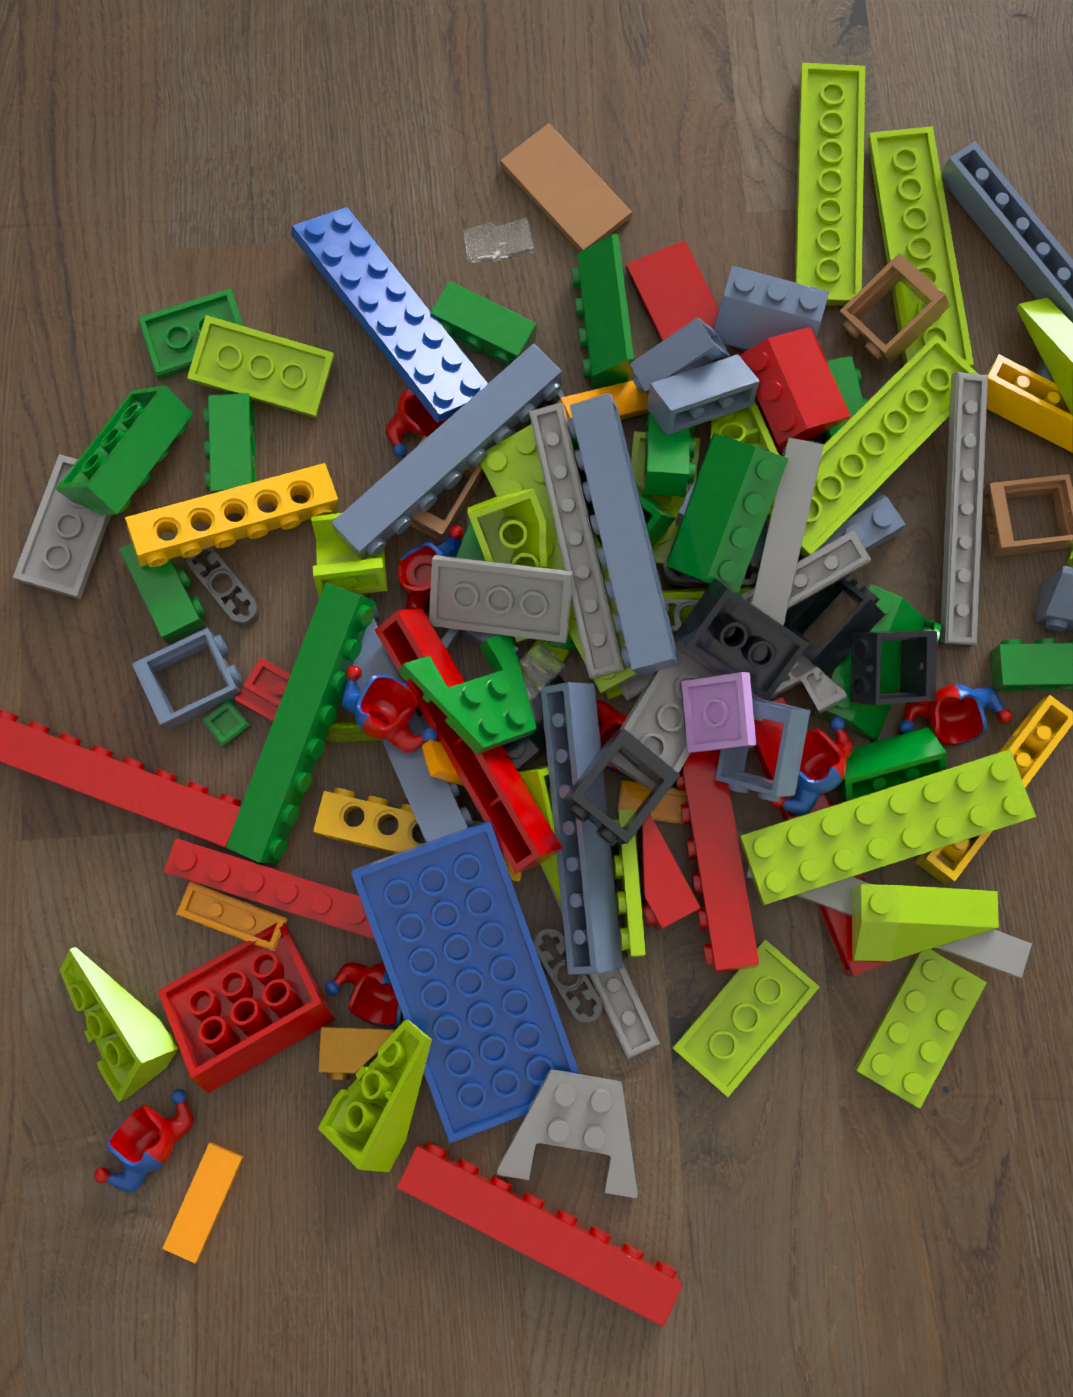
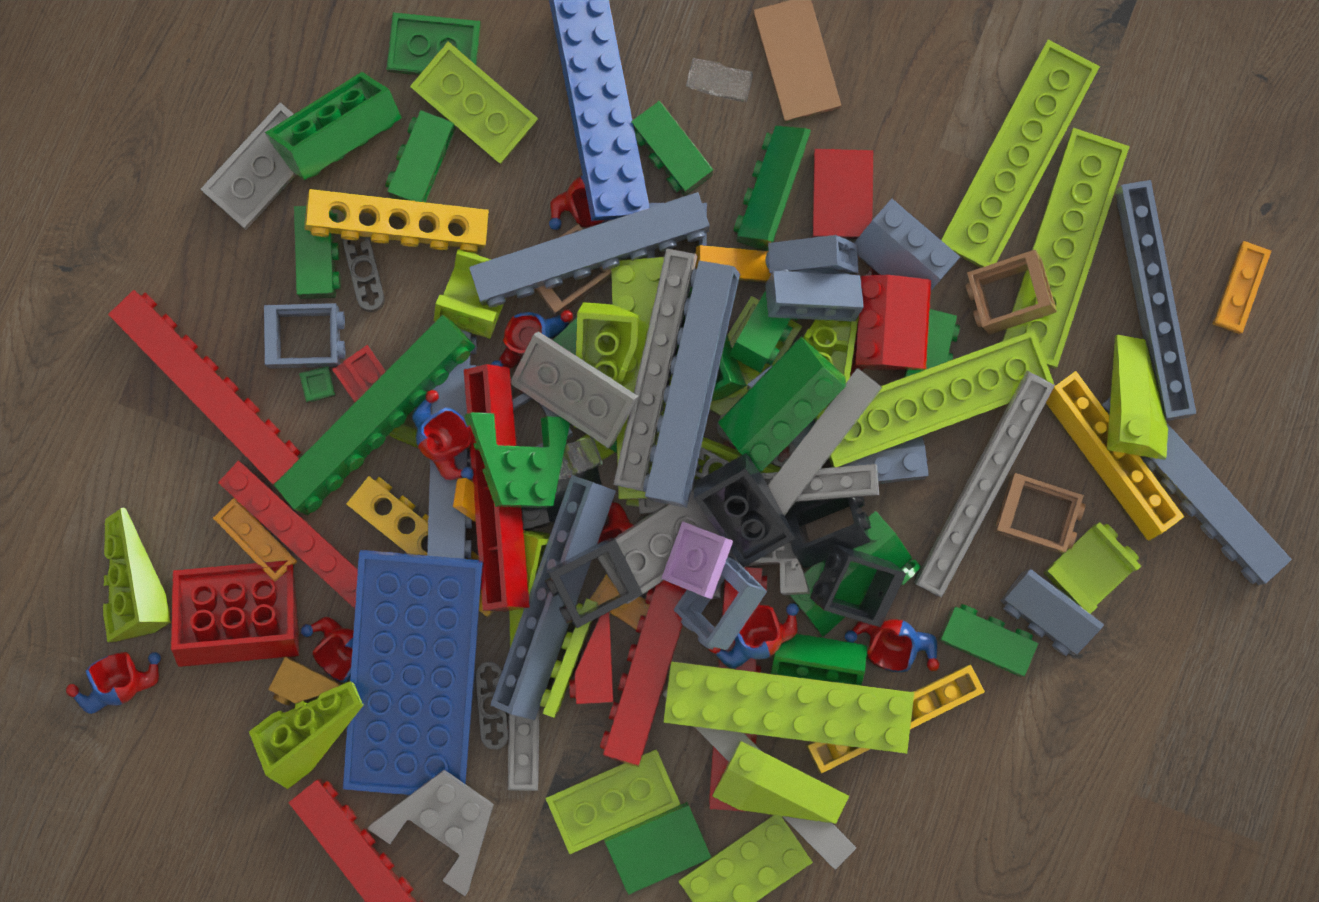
camera: 20 degrees right, 5 degrees up
light orange tile [162,1142,244,1264] -> none
none -> green tile [604,802,712,895]

